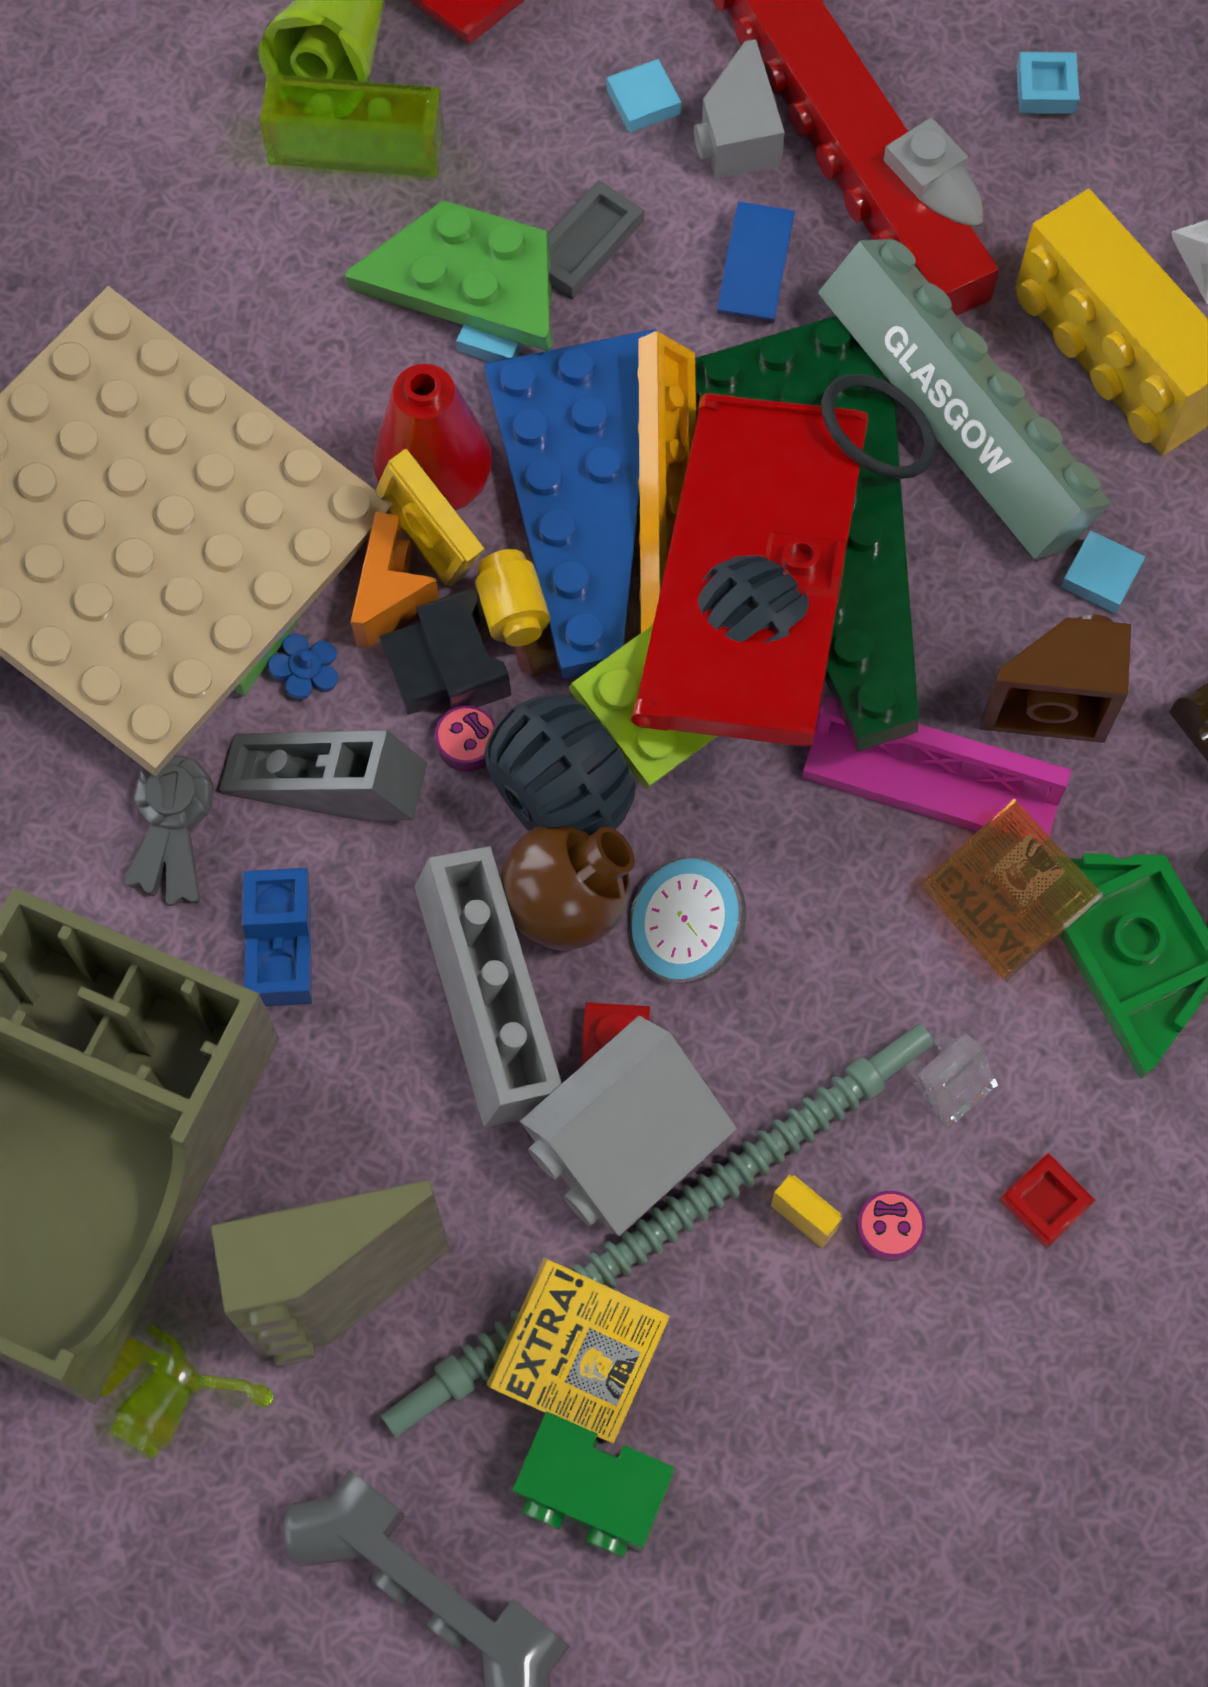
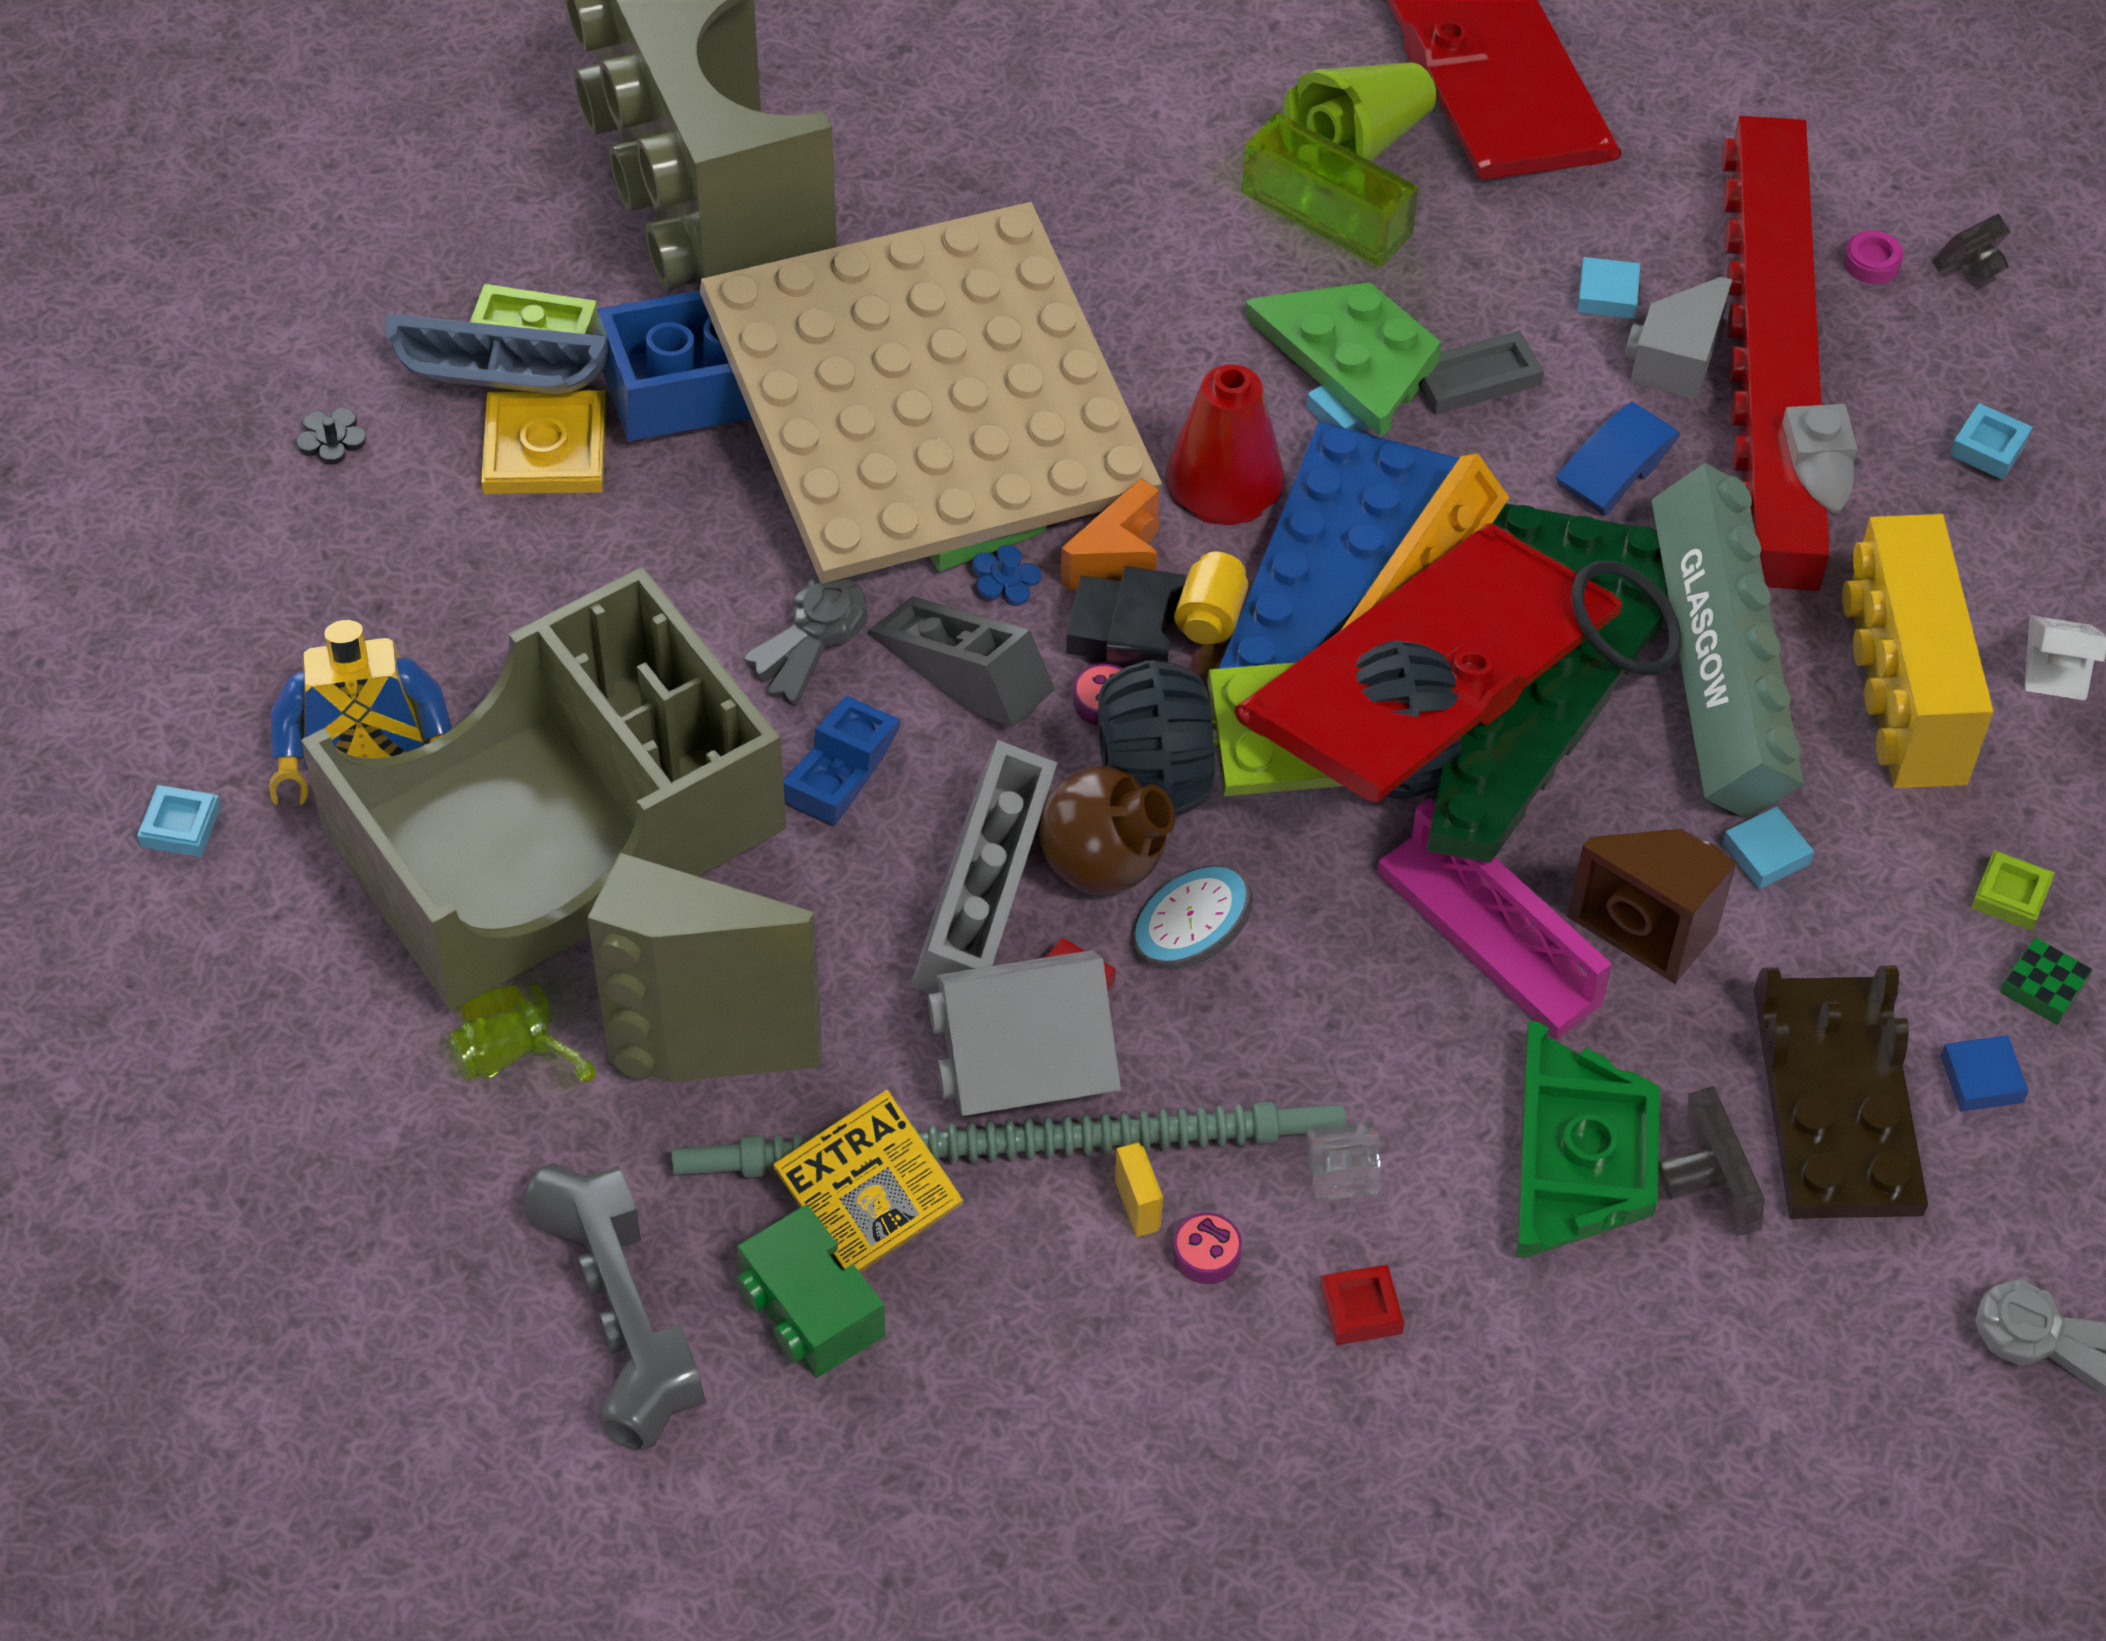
camera: 30 degrees right, 15 degrees down
yellow tile [376,449,485,587] -> none
clear orange tile [919,798,1104,982] -> none

